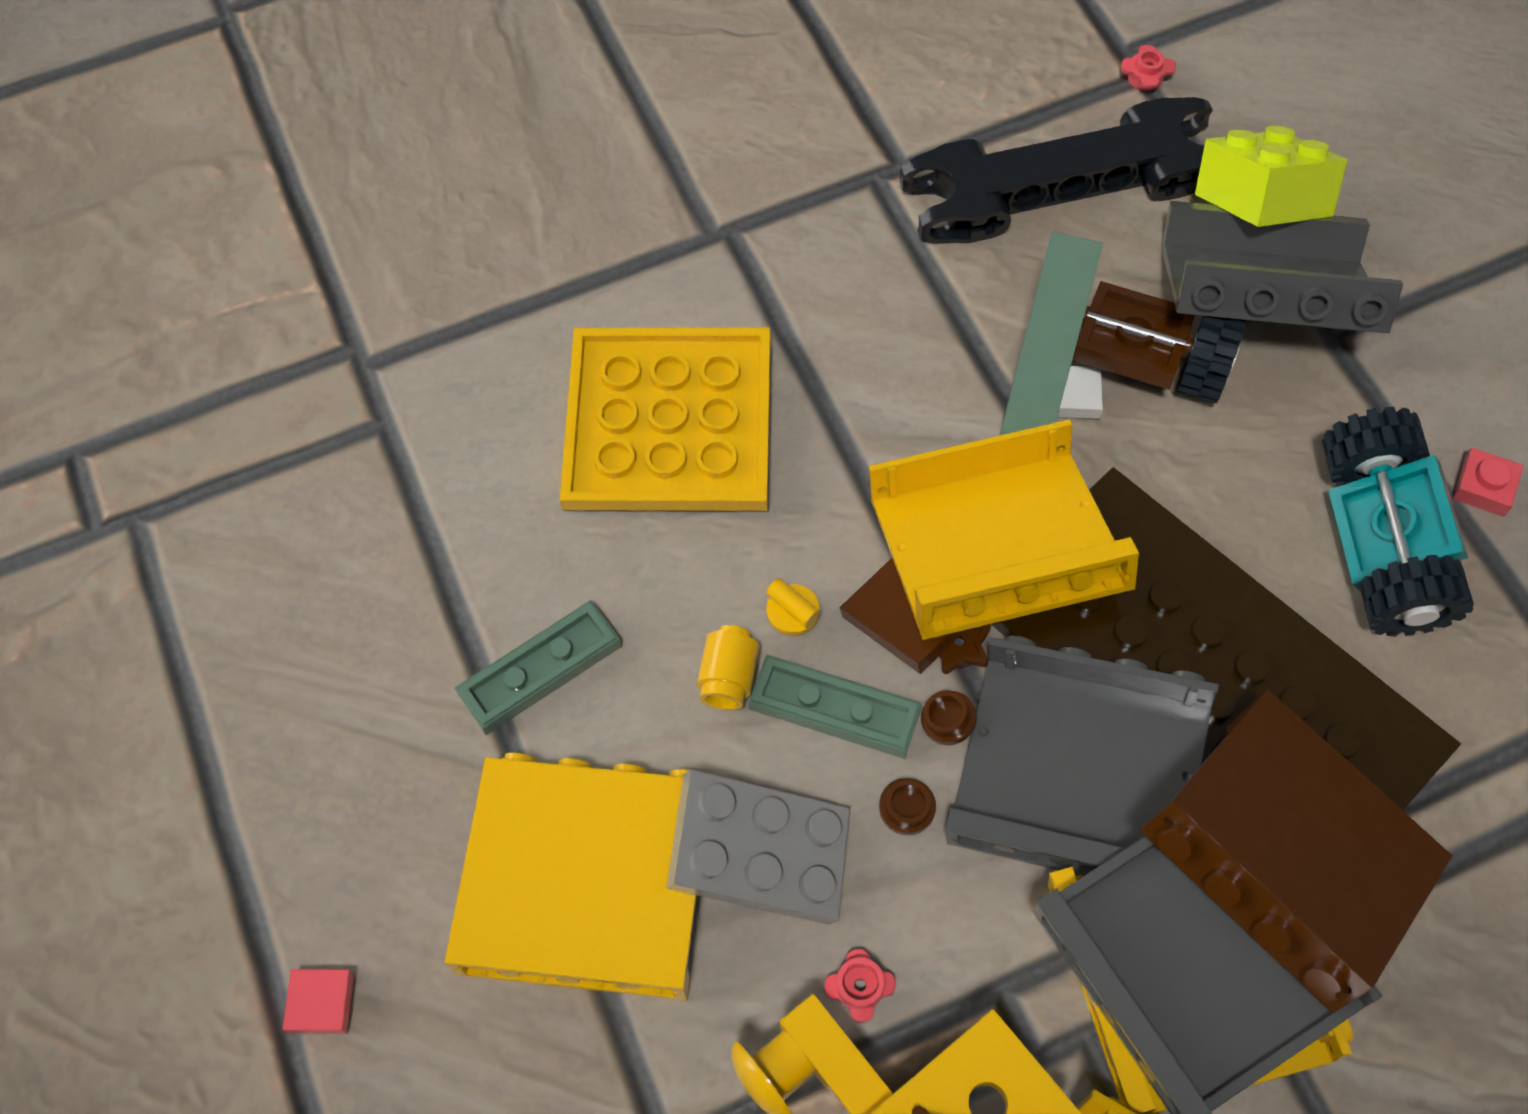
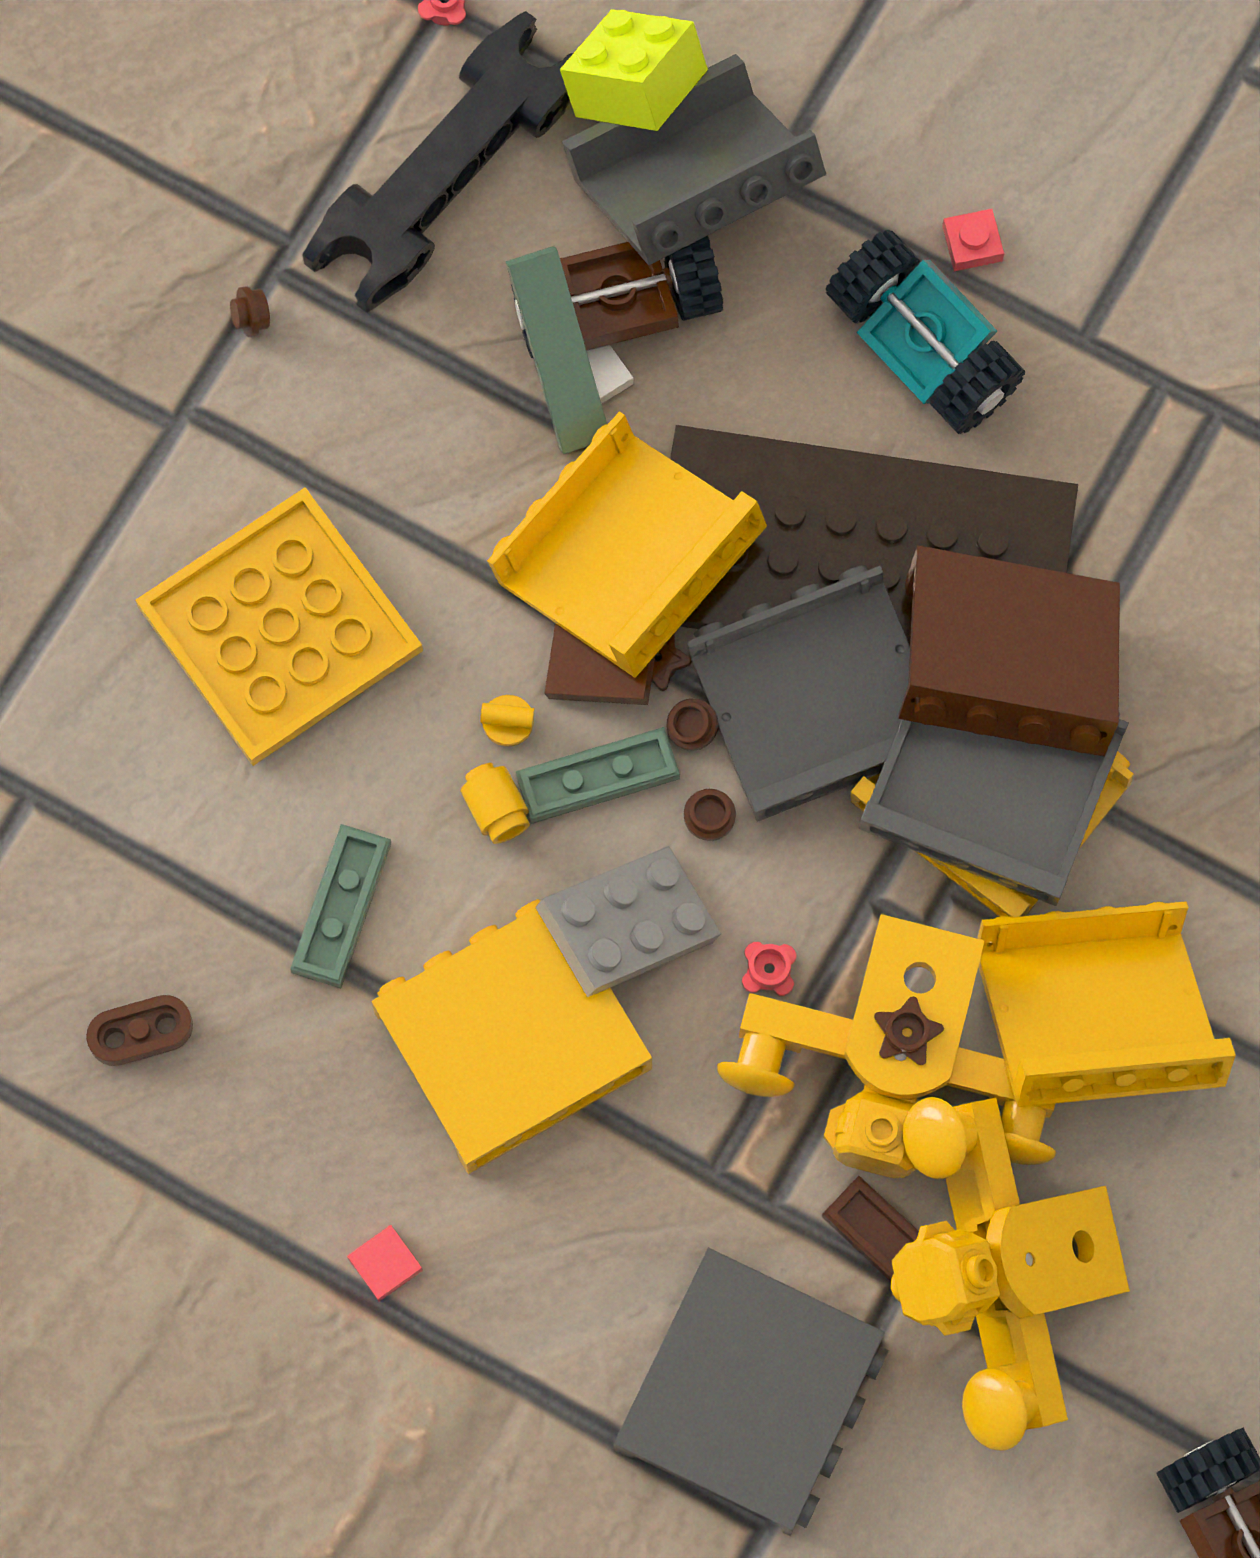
camera: 40 degrees left, 10 degrees up
none -> reddish brown plate [86,995,193,1066]
none -> reddish brown plate [230,286,270,337]

